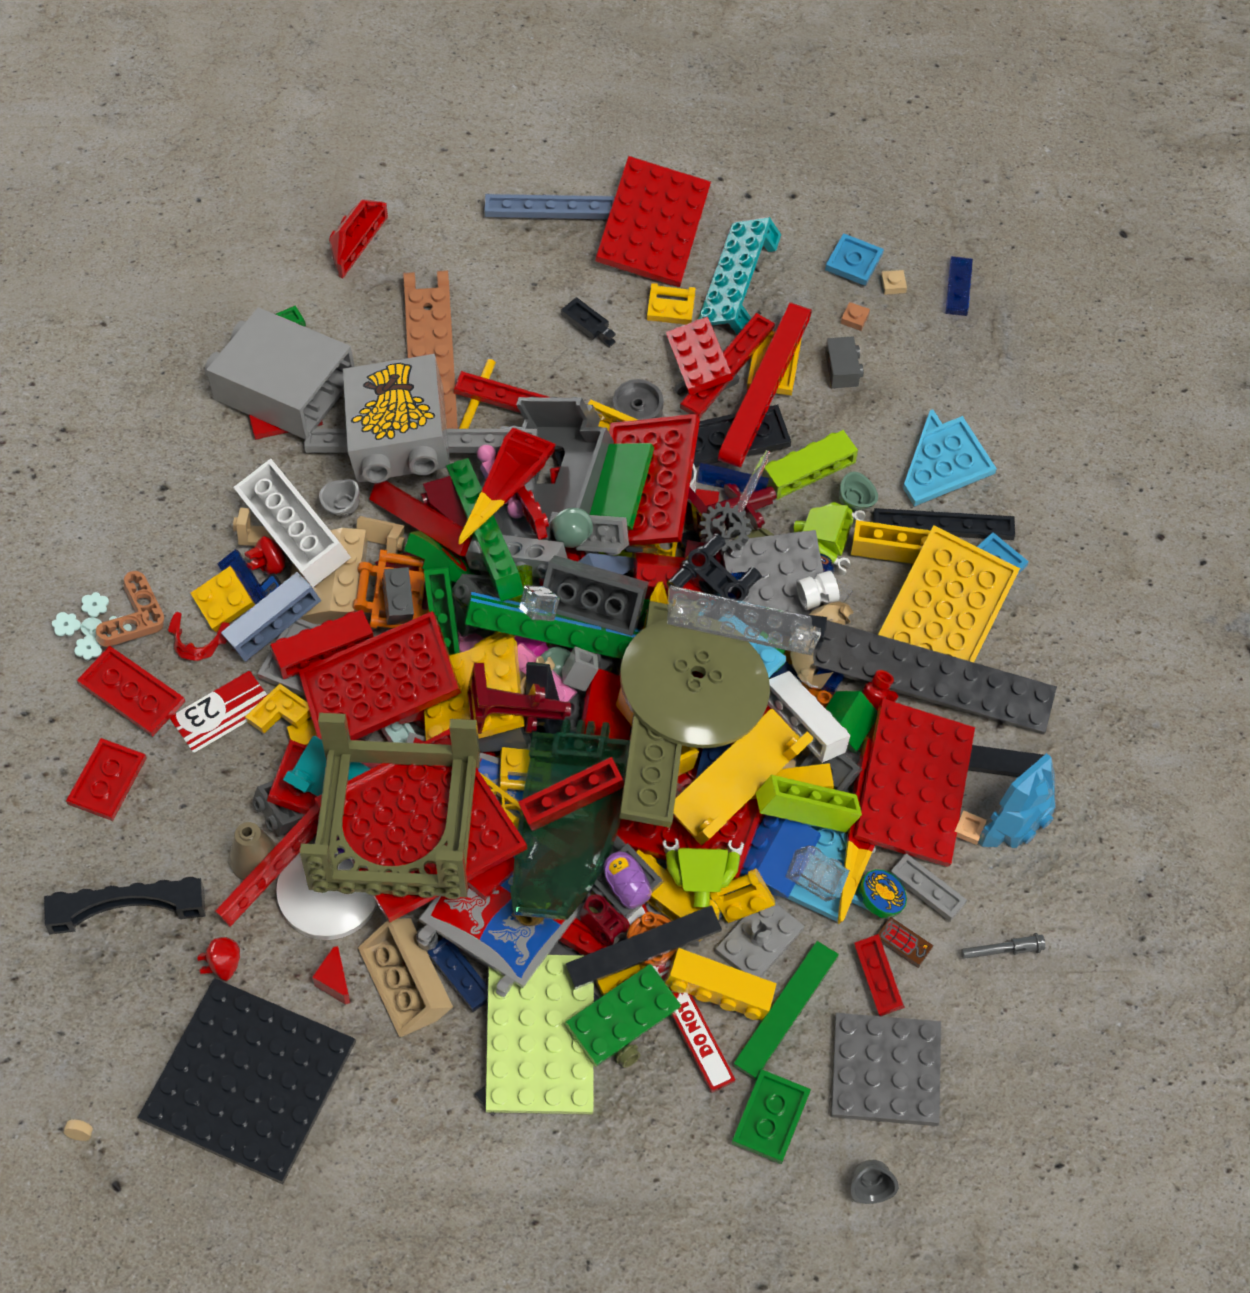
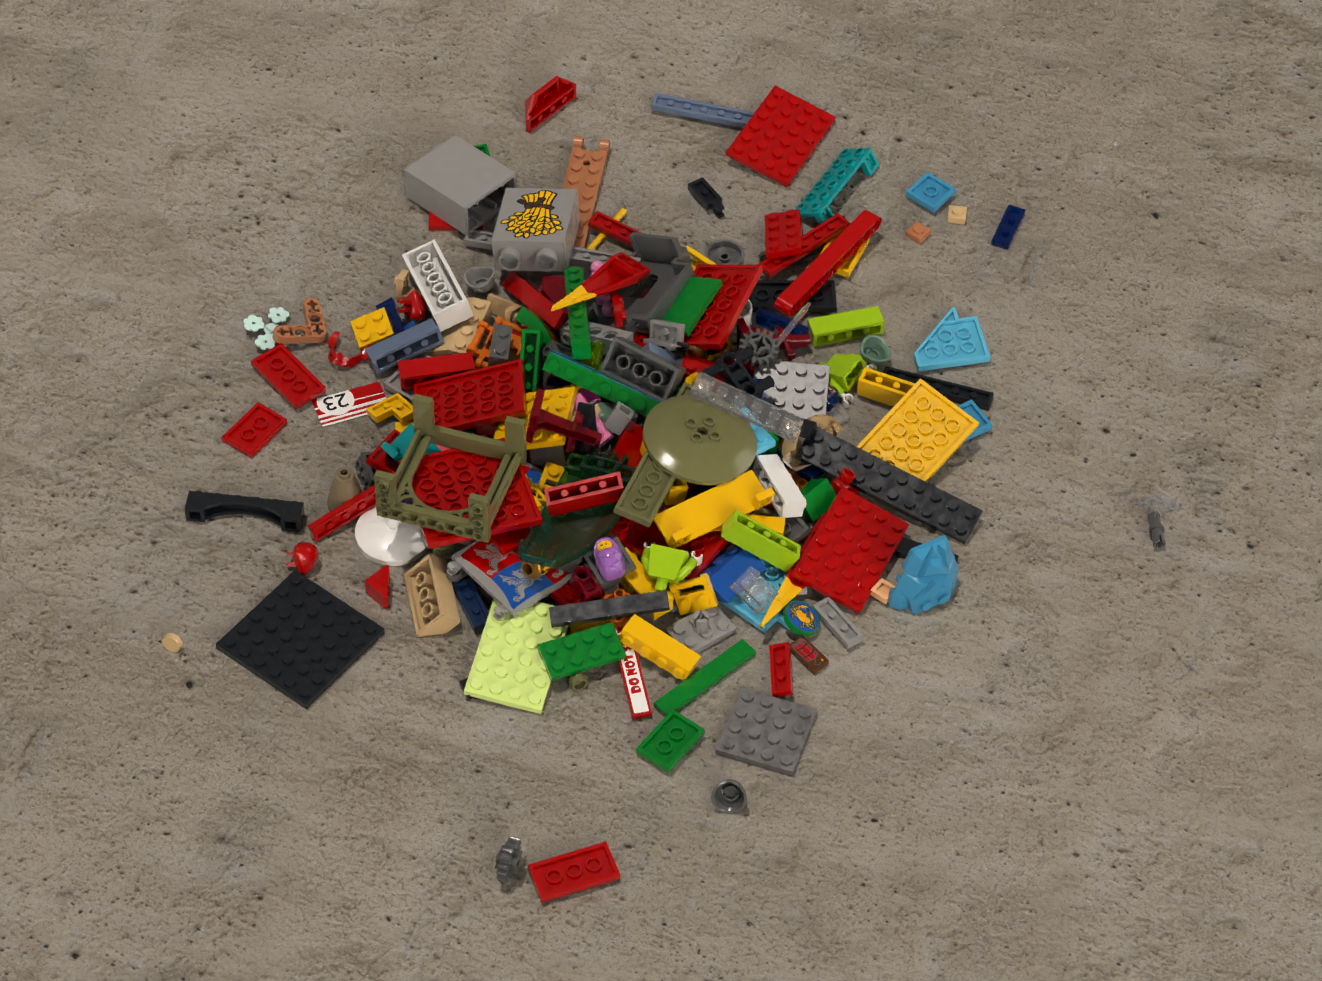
camera: 15 degrees right, 10 degrees down
clear brick [519,585,560,621] -> none
sand green helmet [550,508,593,548] -> none
yellow plate [647,283,696,325] -> none
white wheel [796,571,840,610] -> none
dark grey brick [825,336,864,389] -> none
dark grey pin [961,933,1046,959] -> none

